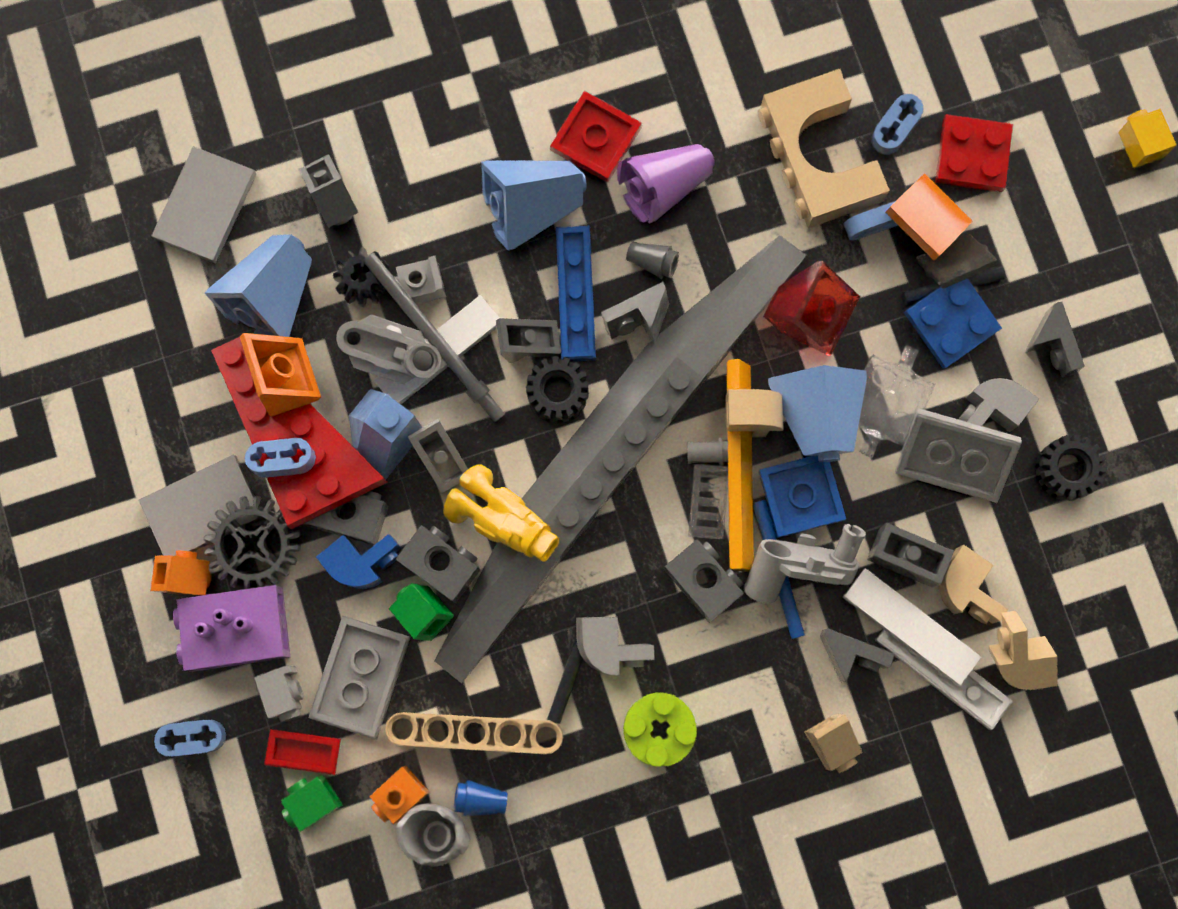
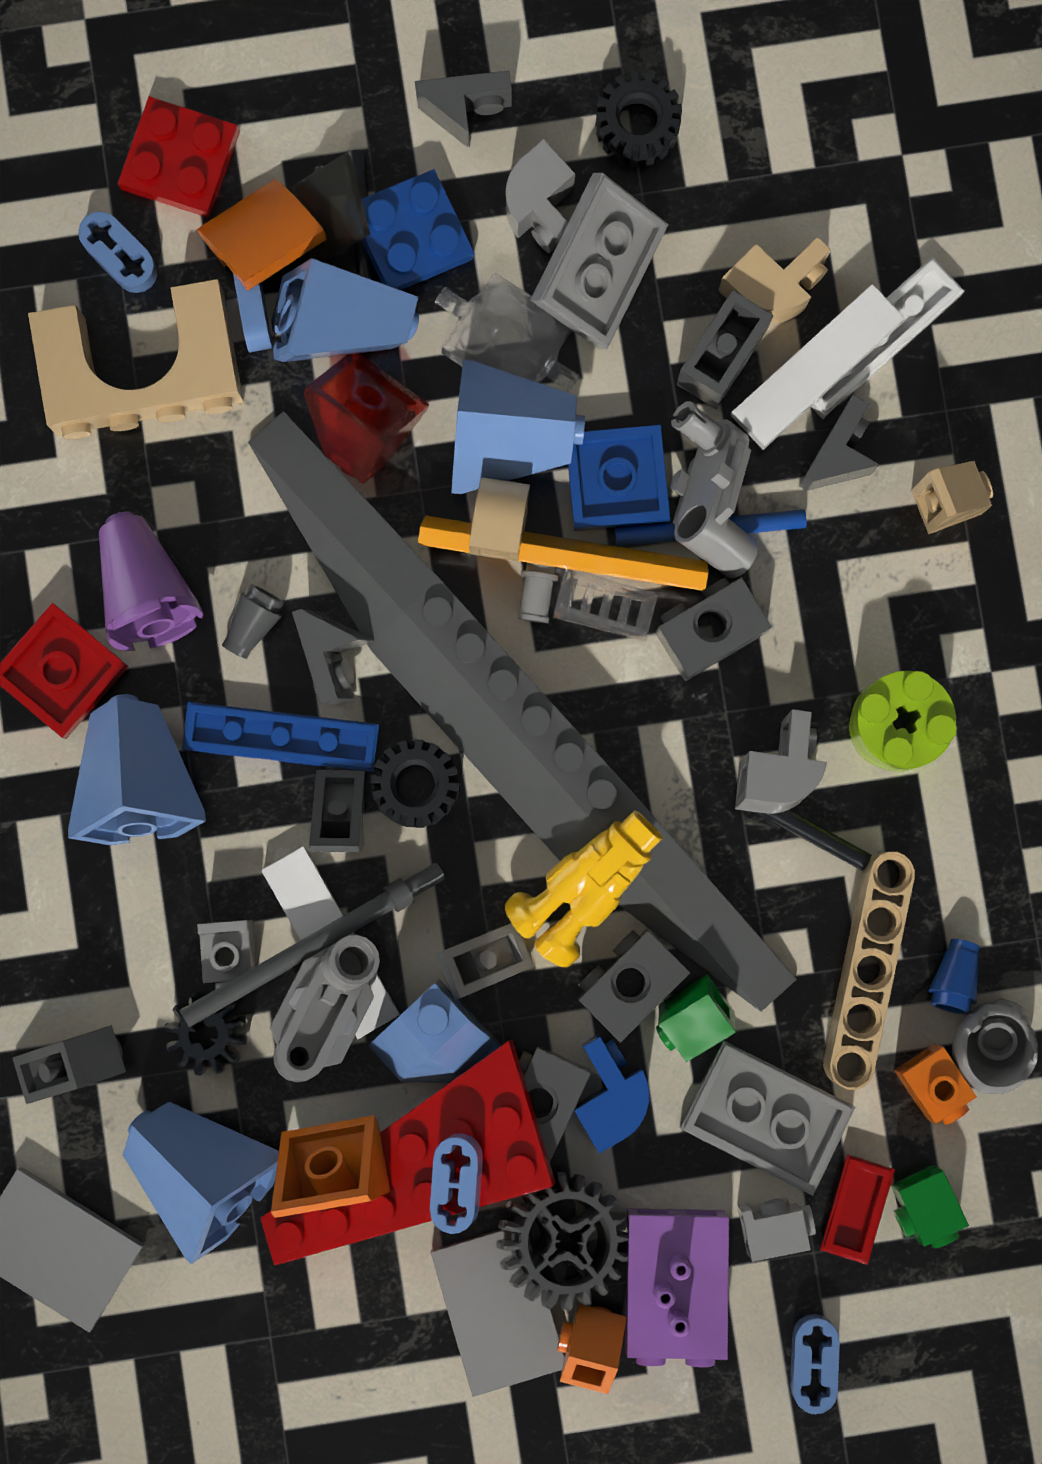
camera: 85 degrees left, 5 degrees up
tan brick [989,611,1058,690] -> none
none -> medium blue slope [271,259,419,362]

